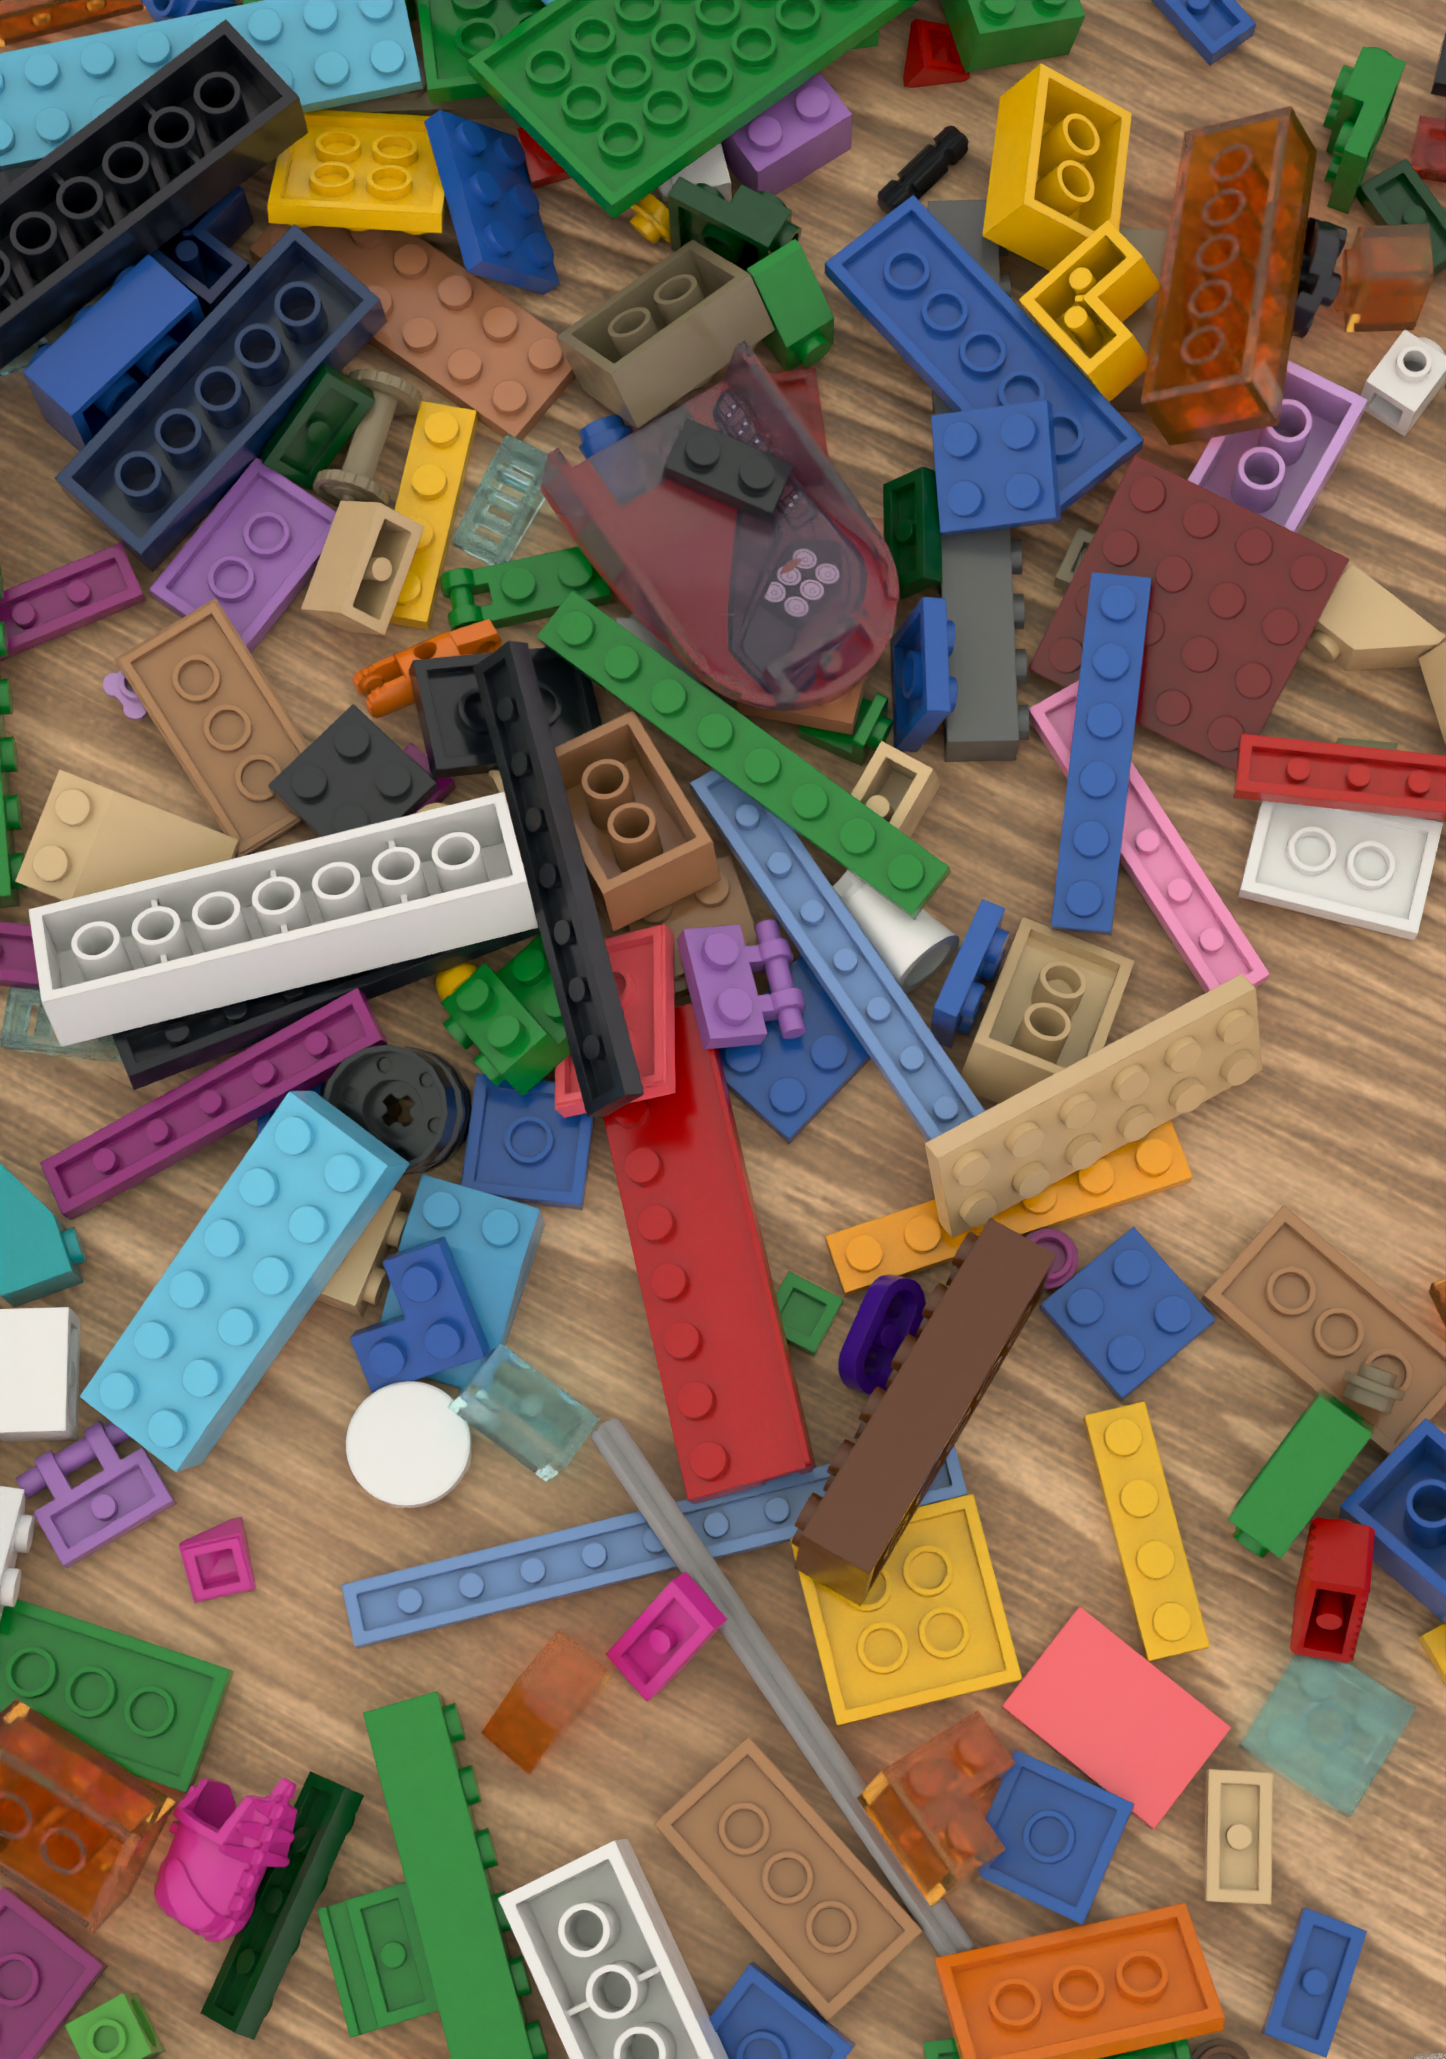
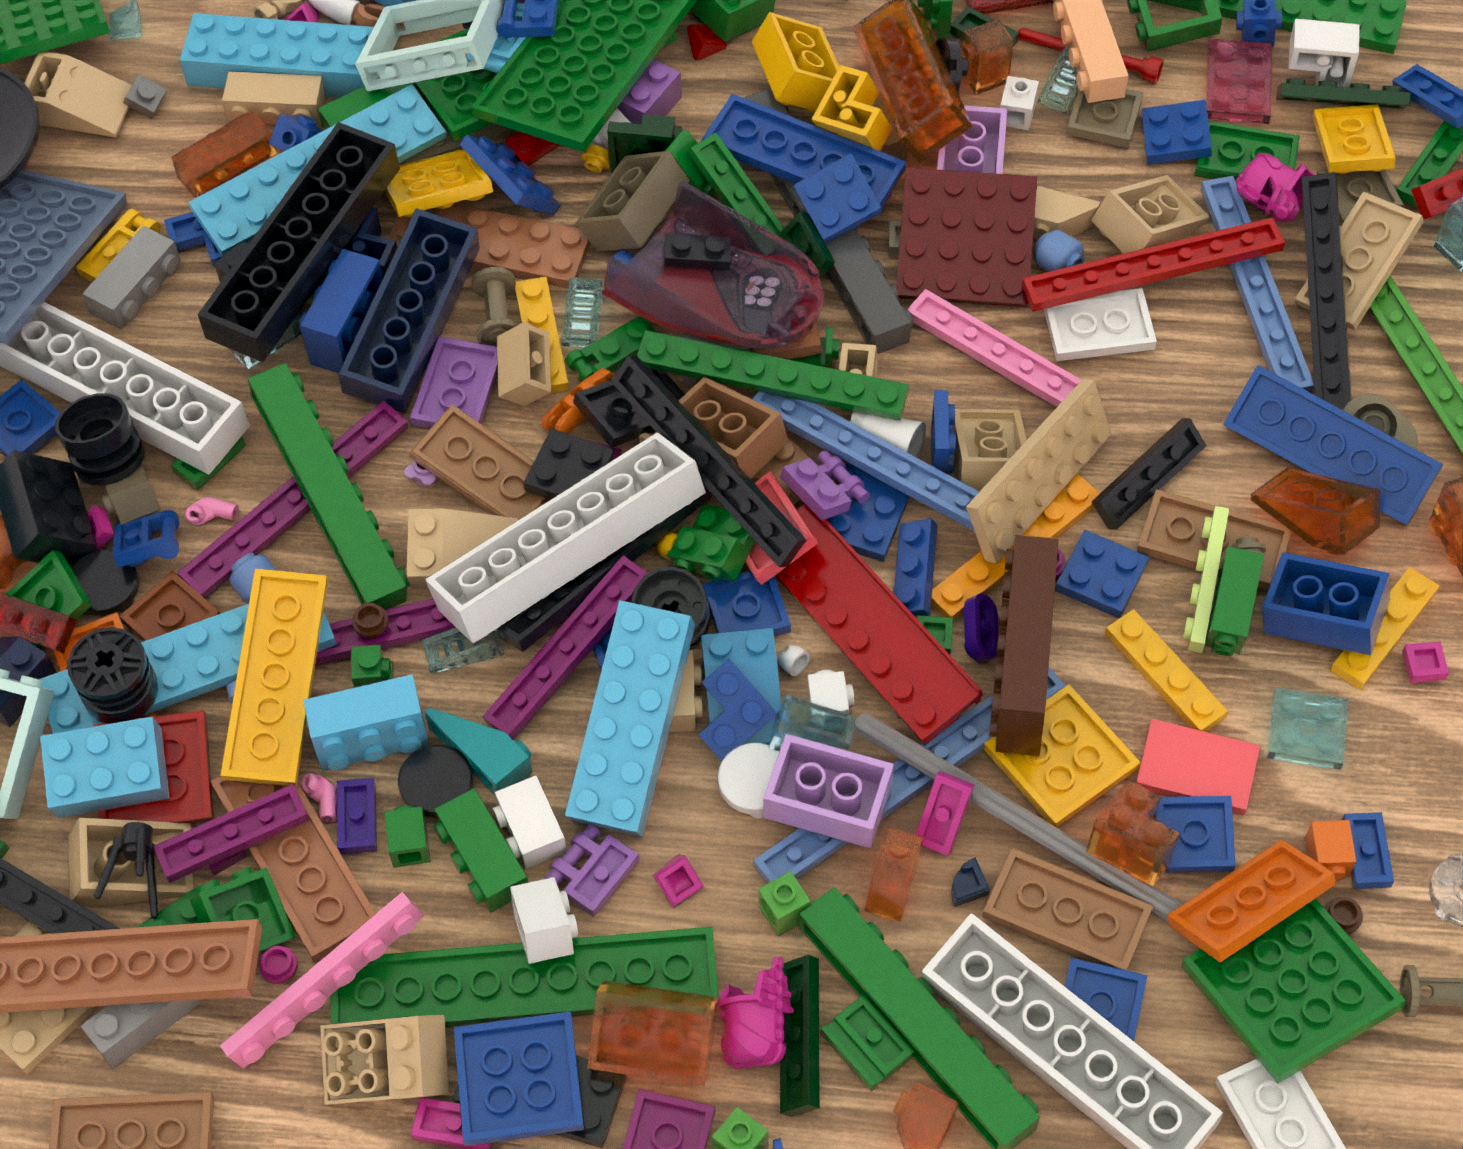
camera: 25 degrees left, 15 degrees down
dark green plate [260,363,375,491] -> none
black axle [877,125,969,215] -> none
blue plate [890,597,958,752] -> none
blue plate [1051,572,1152,936] -> none
tan plate [1203,1769,1273,1905] -> none
red brick [1289,1517,1375,1663] -> none
none -> green plate [687,132,785,253]
none -> bright green brick [758,871,811,937]
none -> lavender brick [763,734,894,849]
none -> white hinge [778,645,810,676]
none -> white brick [807,670,854,730]
none -> blue plate [894,518,937,618]
none -> dark blue tile [952,857,990,907]
none -> medium blue head [1034,230,1084,272]
none -> black plate [1091,418,1207,530]
none -> yellowish green plate [1183,506,1229,653]
none -> orange brick [1305,820,1357,881]

